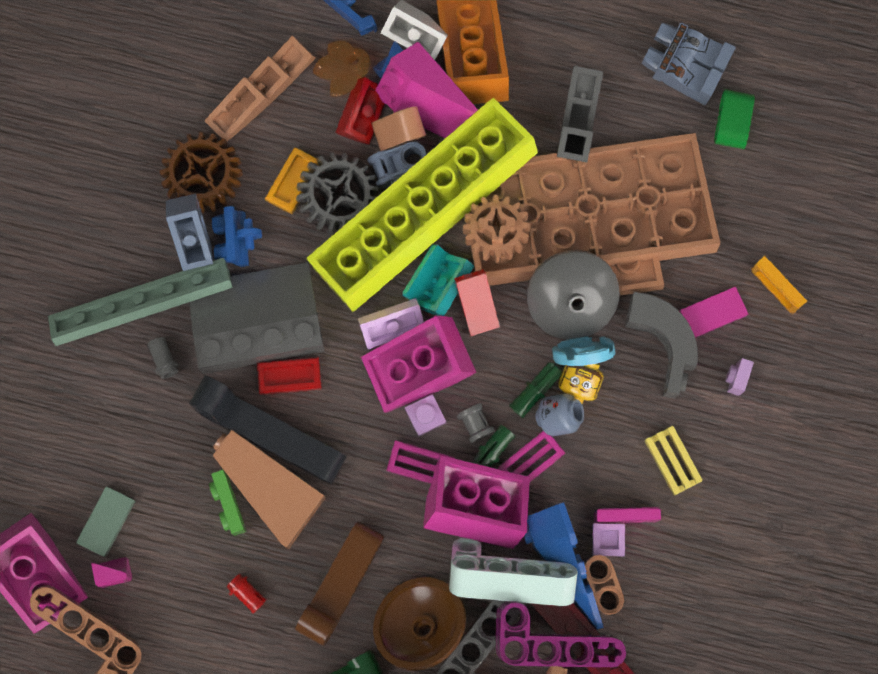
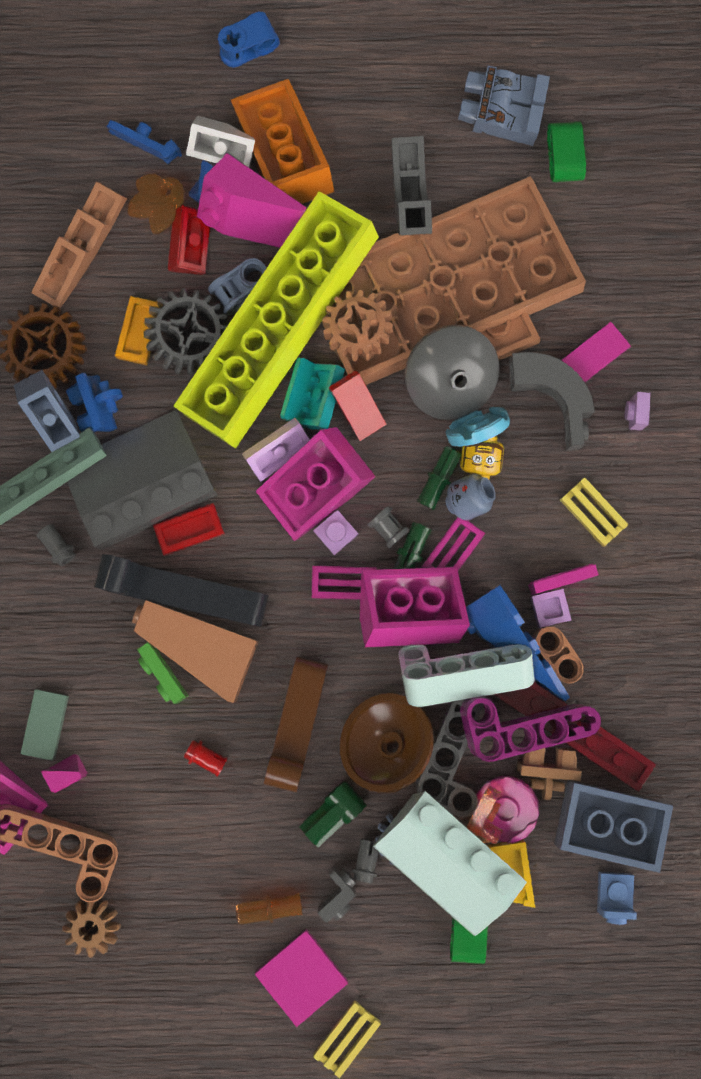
camera: 15 degrees left, 5 degrees up
nougat beam [371,106,426,151] -> none
light orange tile [751,256,807,314] -> none

